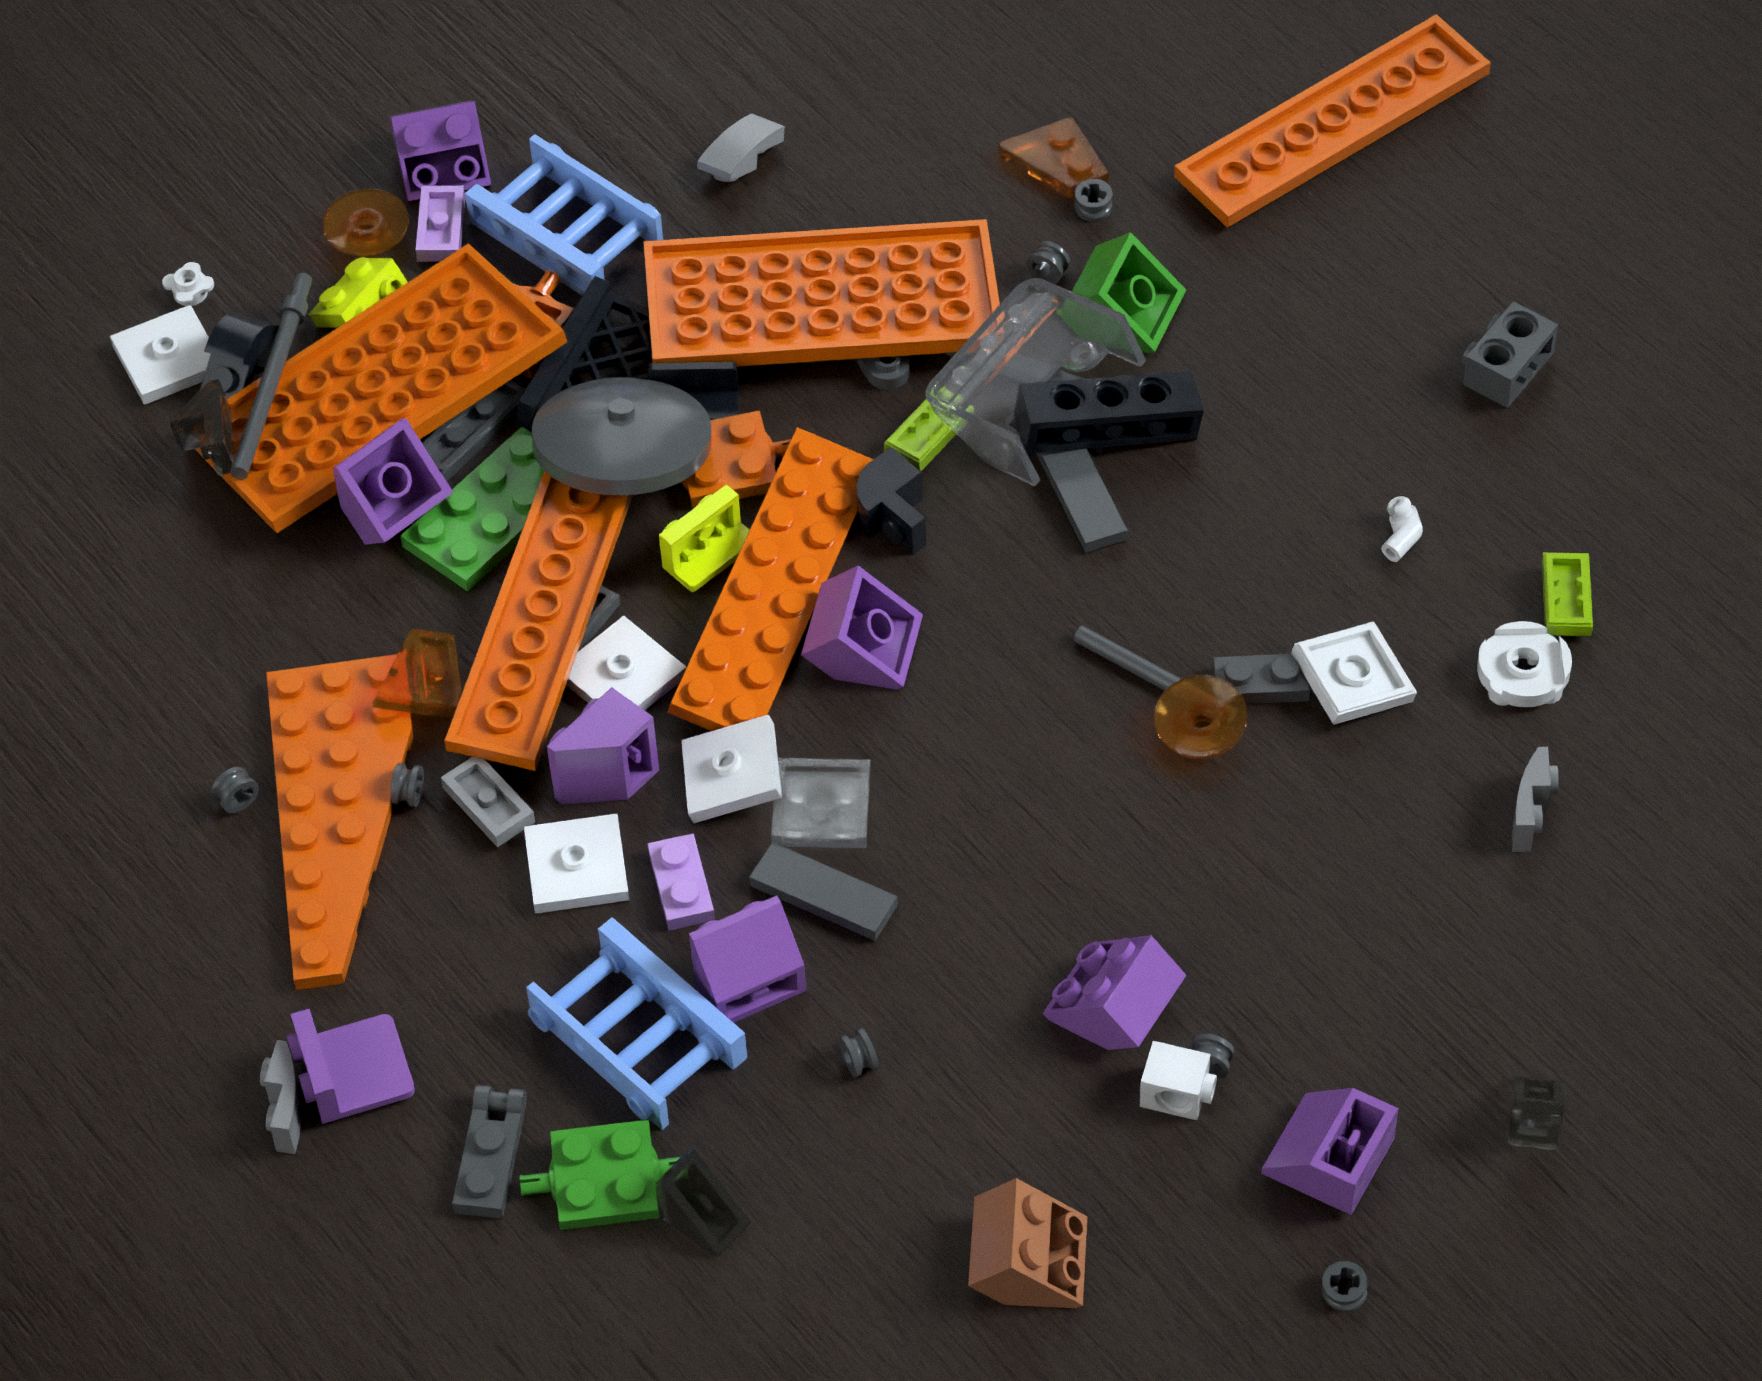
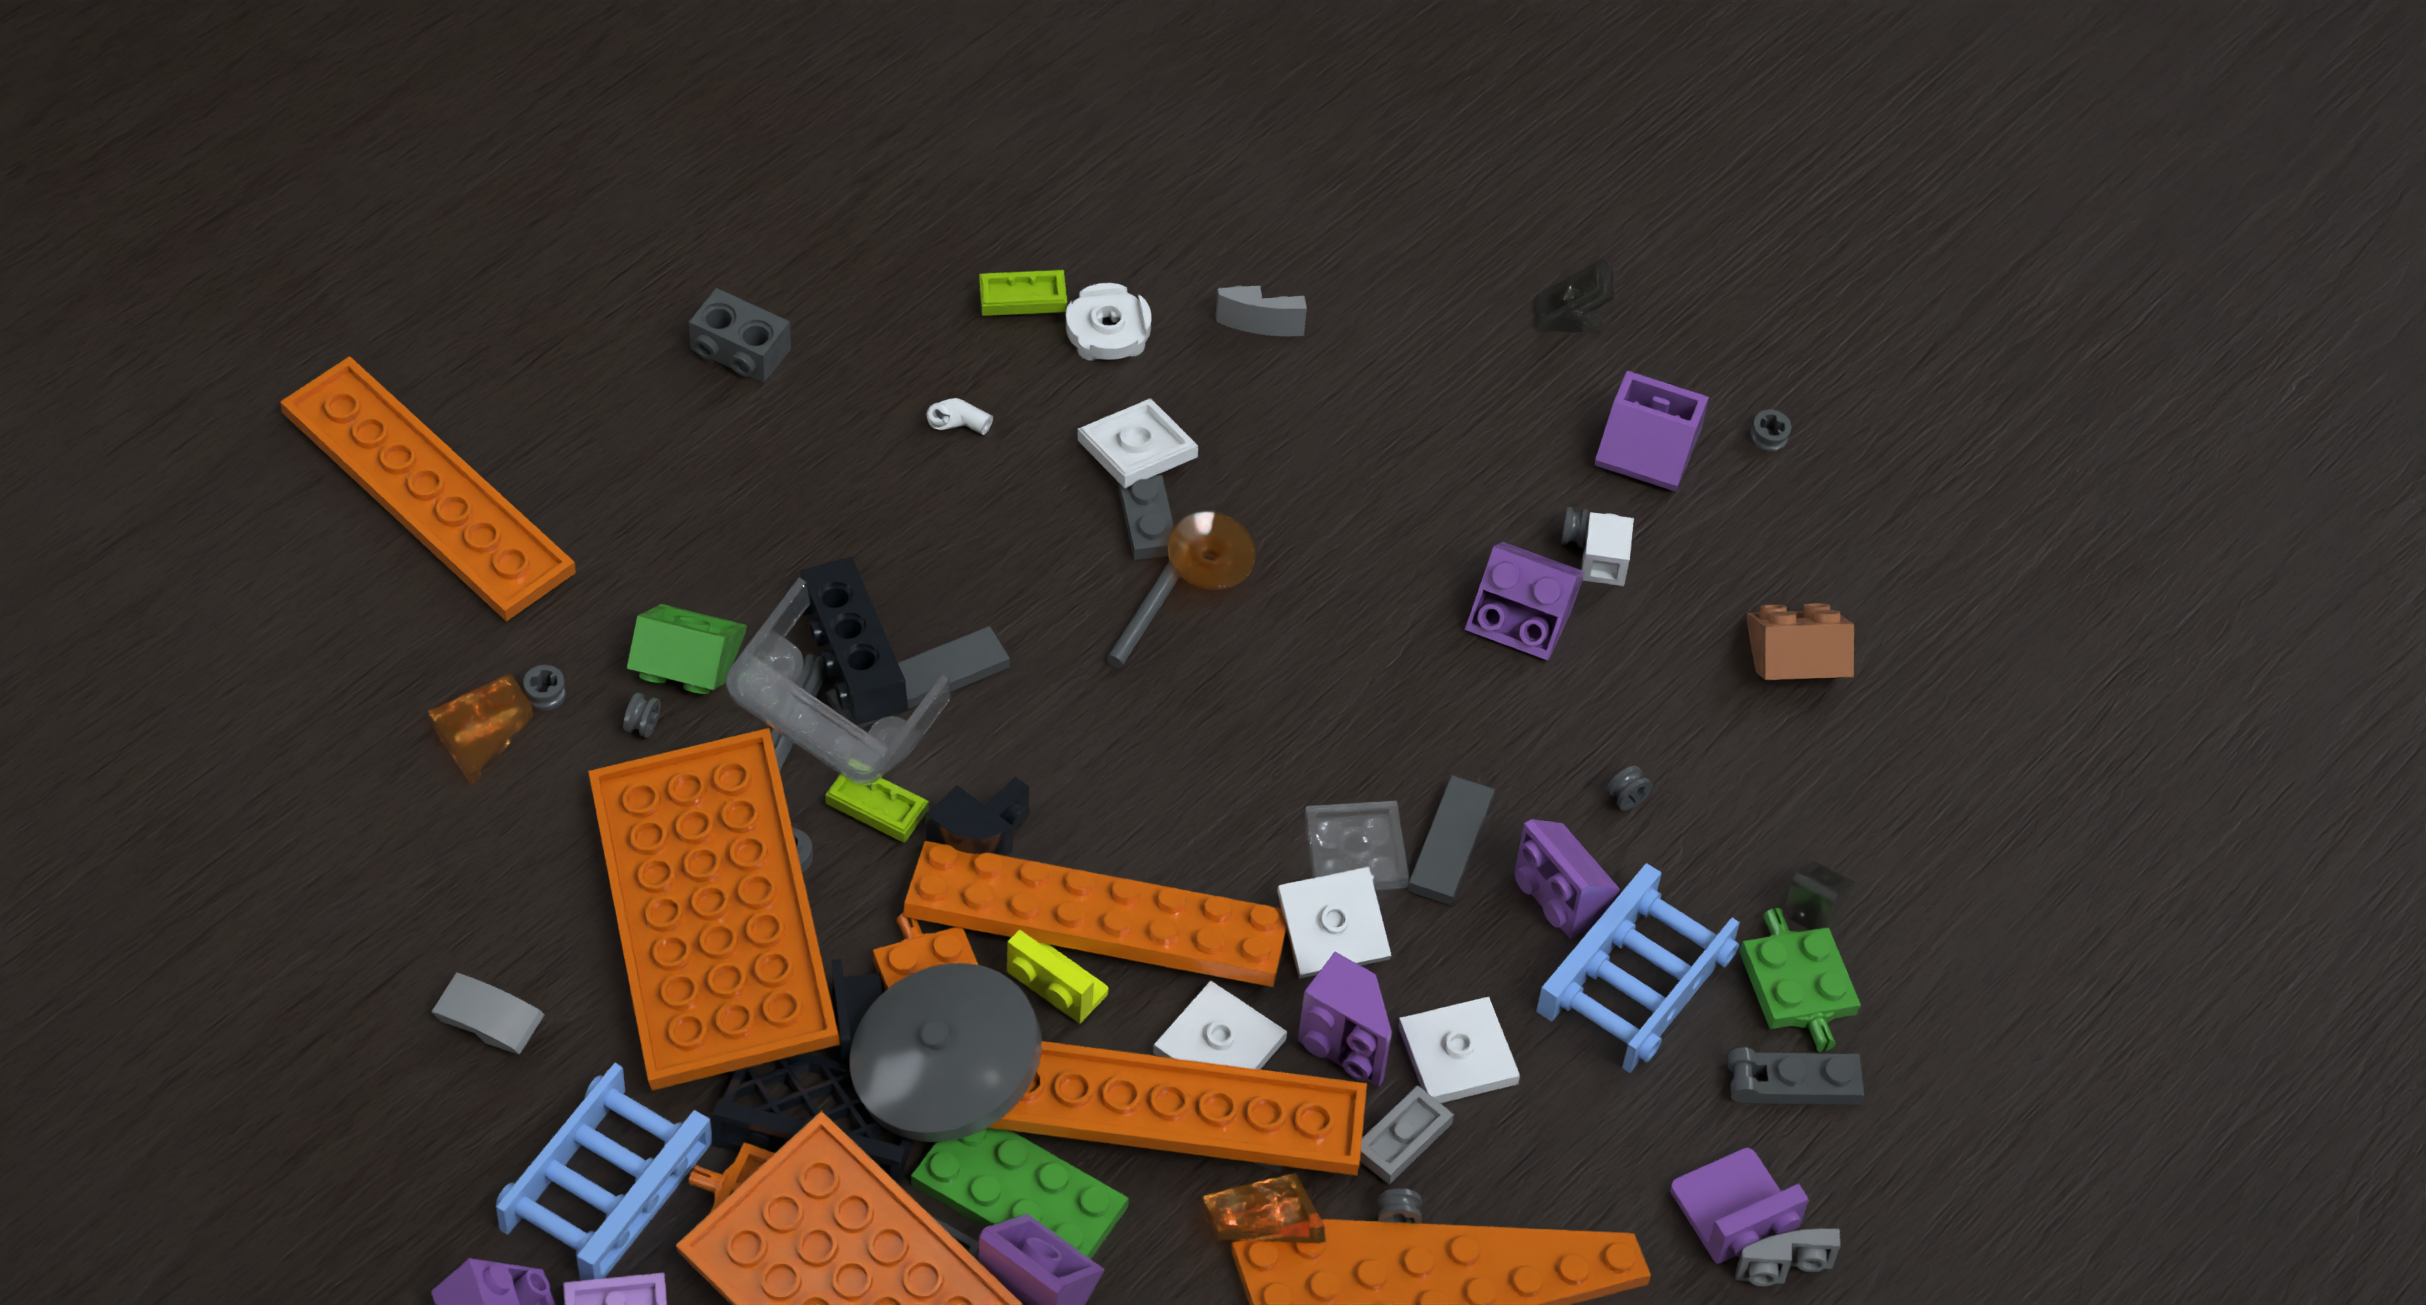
camera: 105 degrees left, 0 degrees up
lavender plate [647,833,715,931] -> none
medium lavender slope [801,566,923,690] -> none

